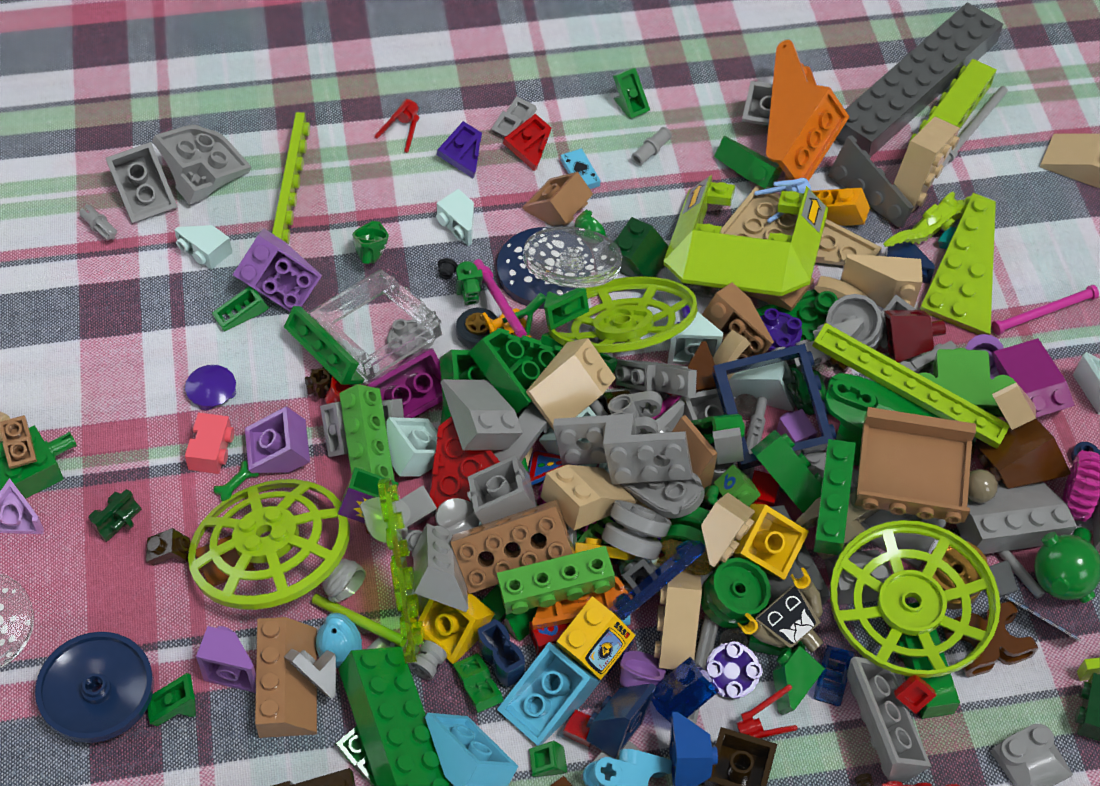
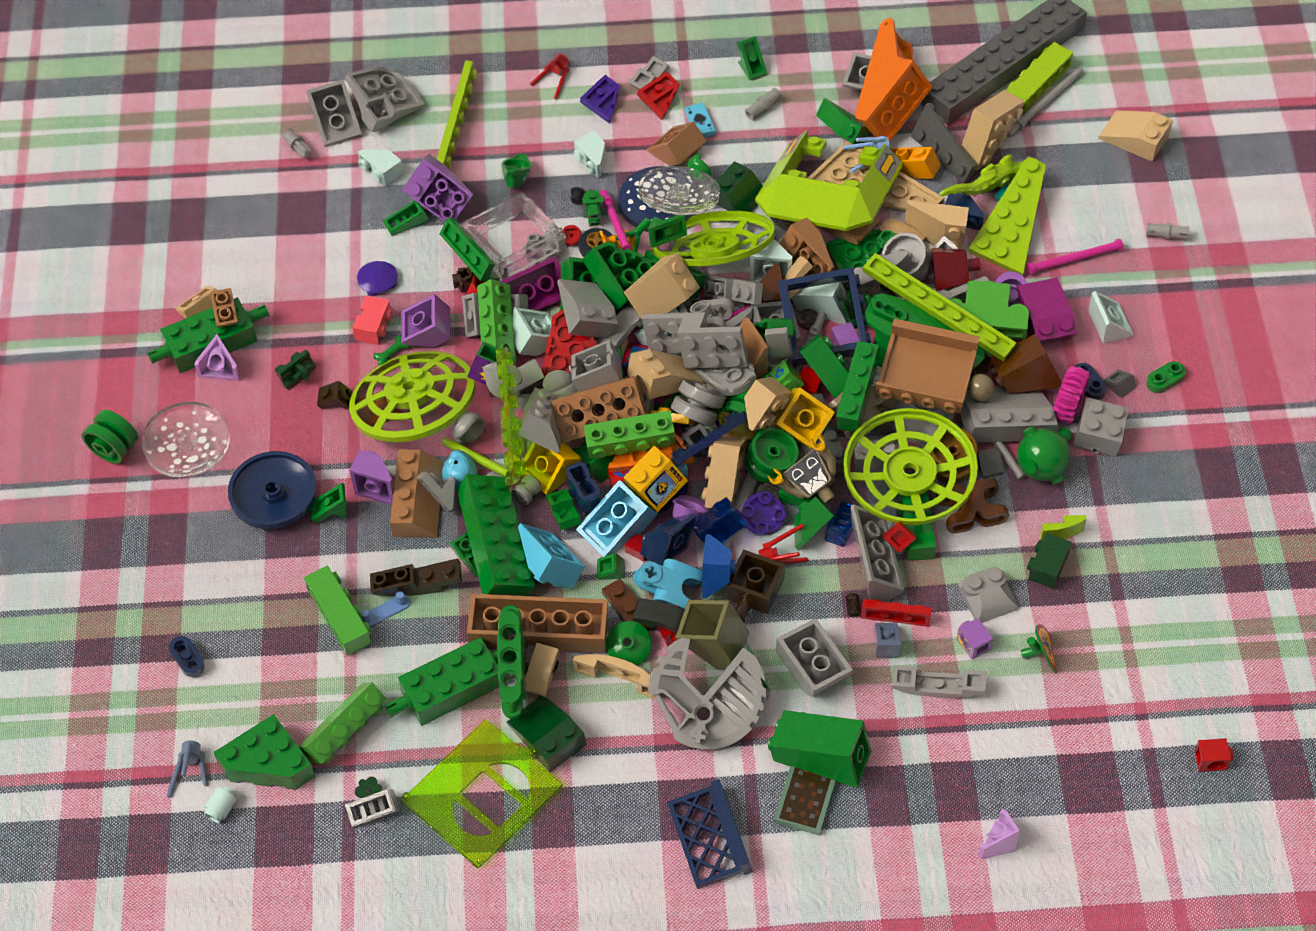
camera: 10 degrees right, 0 degrees up
dark purple dish [760,308,802,351] -> none
tan slope [992,382,1036,430] -> none
sticker [1005,596,1081,641] -> none
none -> red tile [561,225,582,246]

